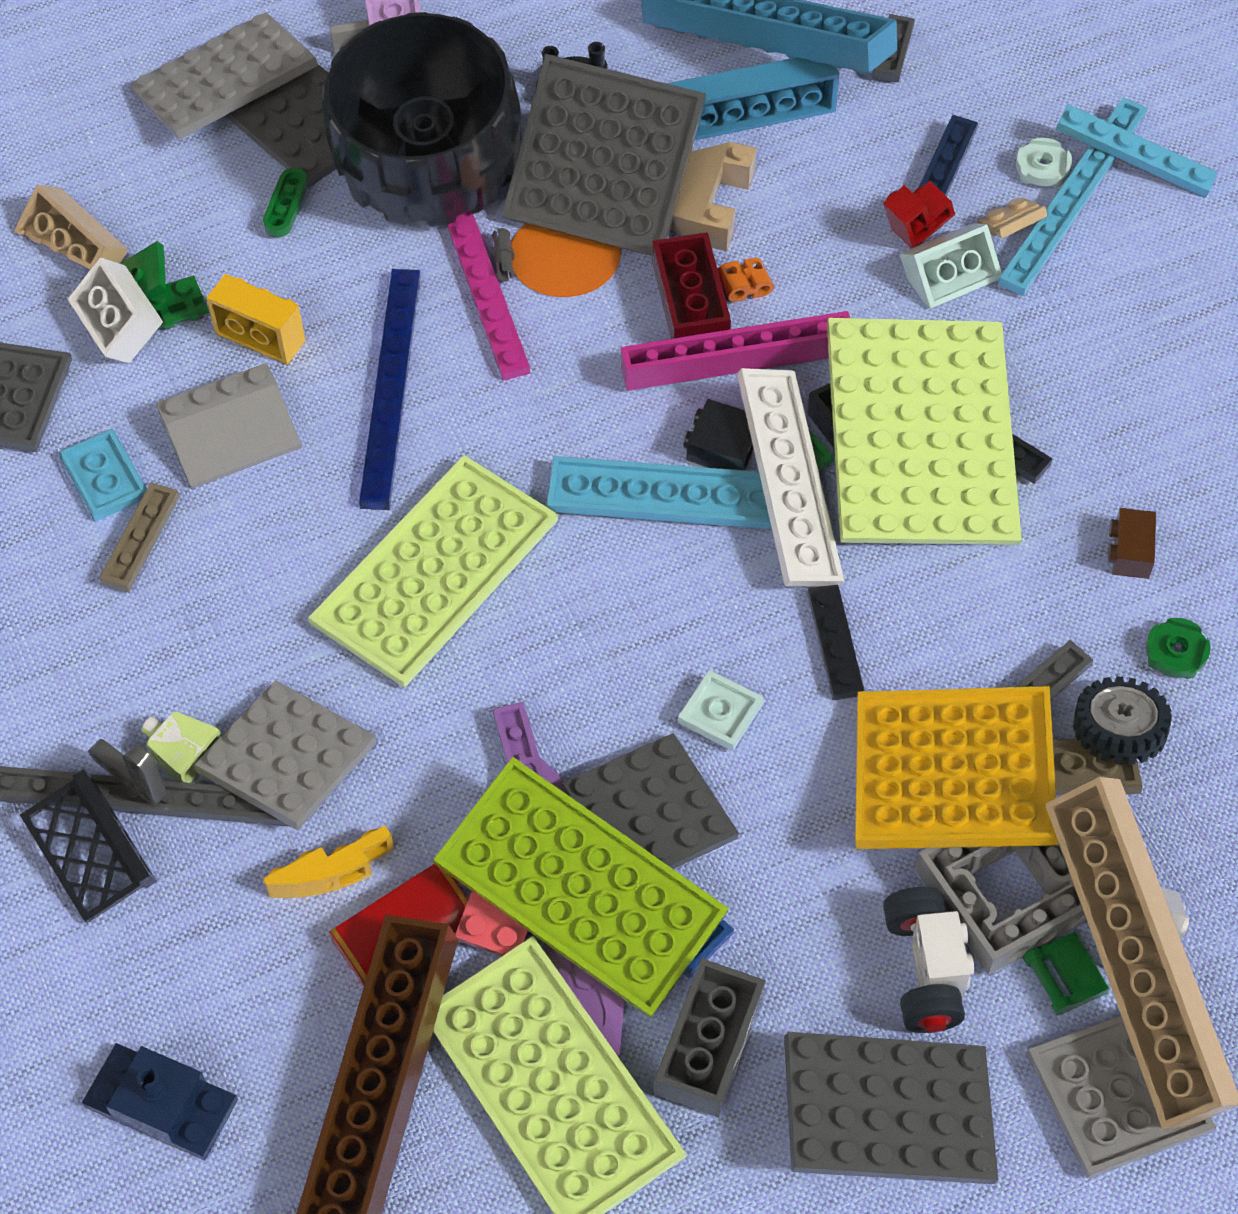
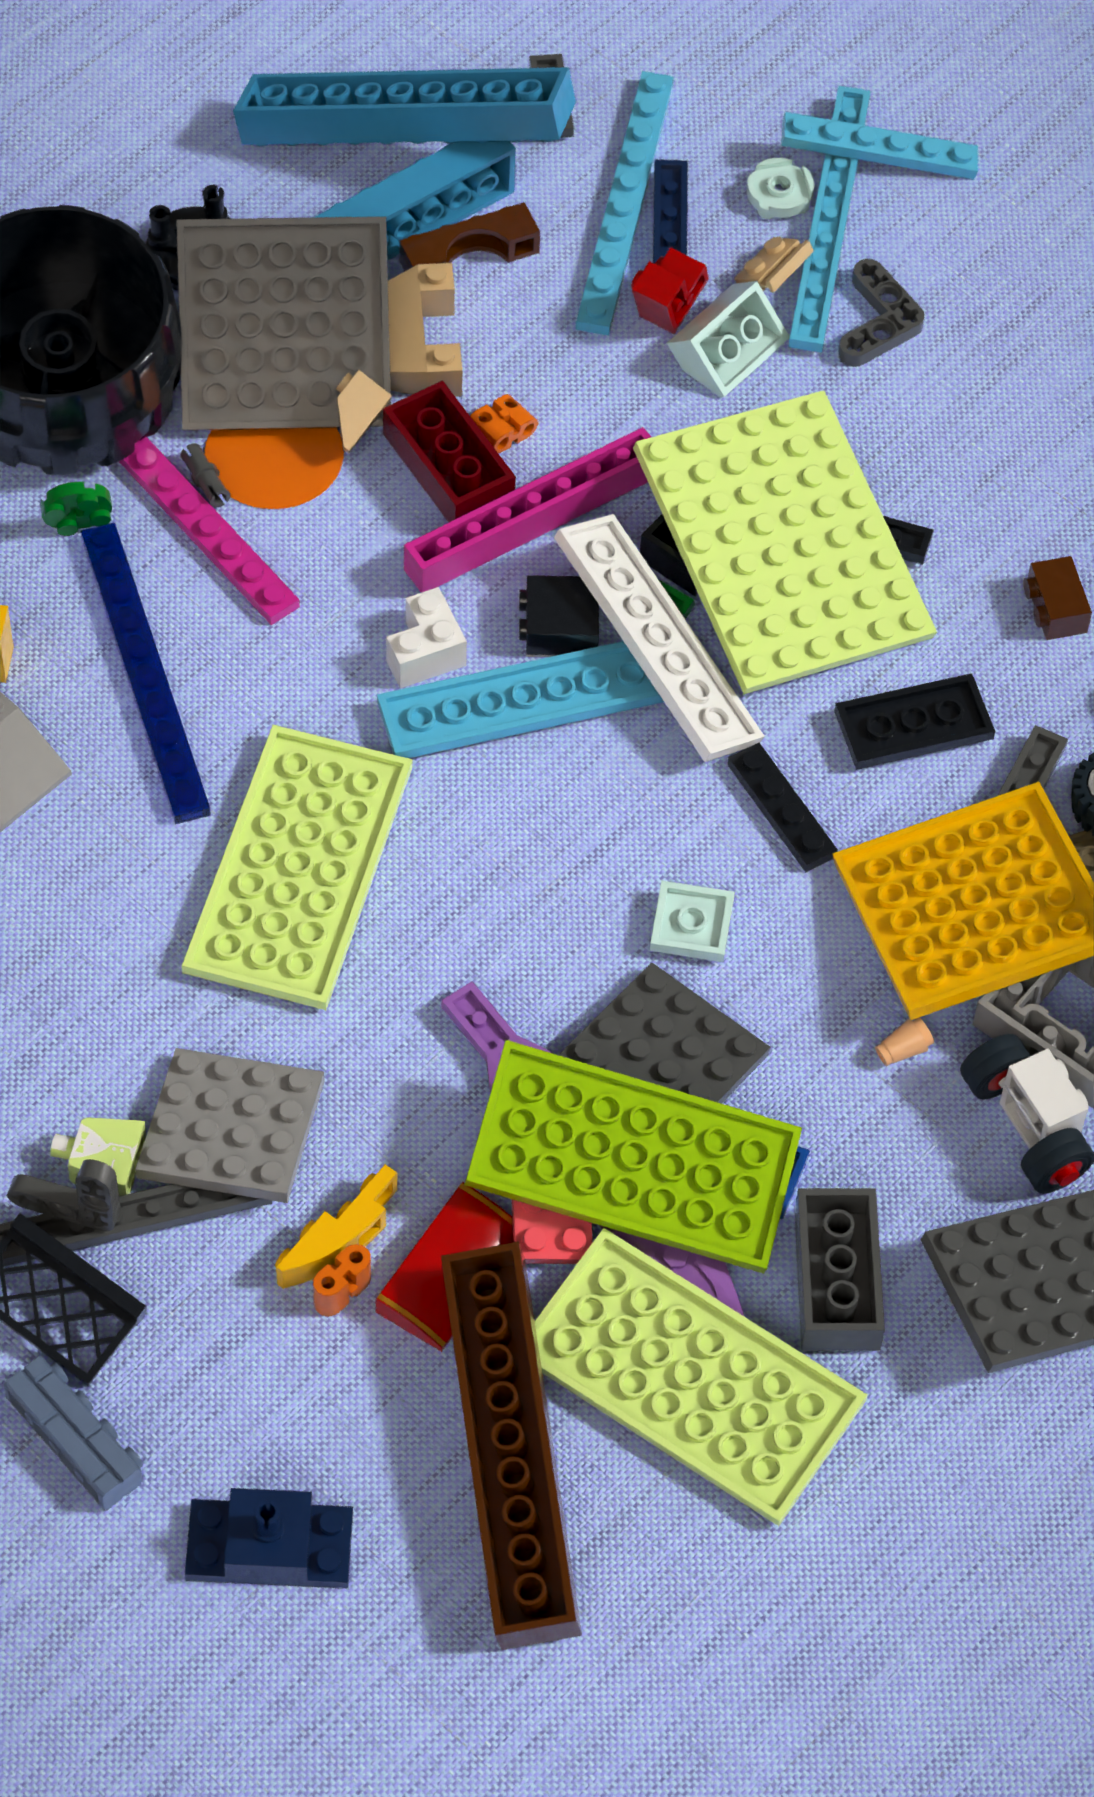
camera: 25 degrees left, 0 degrees up
none -> sand blue brick [3,1356,143,1511]
none -> green plate [40,482,112,536]
none -> orange piece [313,1244,371,1317]
none -> tan slope [336,370,392,454]
none -> white brick [386,587,467,689]
none -> reddish brown arch [399,202,540,272]
none -> medium azure plate [576,71,674,336]
none -> black plate [834,673,995,770]
none -> dark grey beam [838,259,925,367]
none -> light nougat cone [875,1017,934,1066]

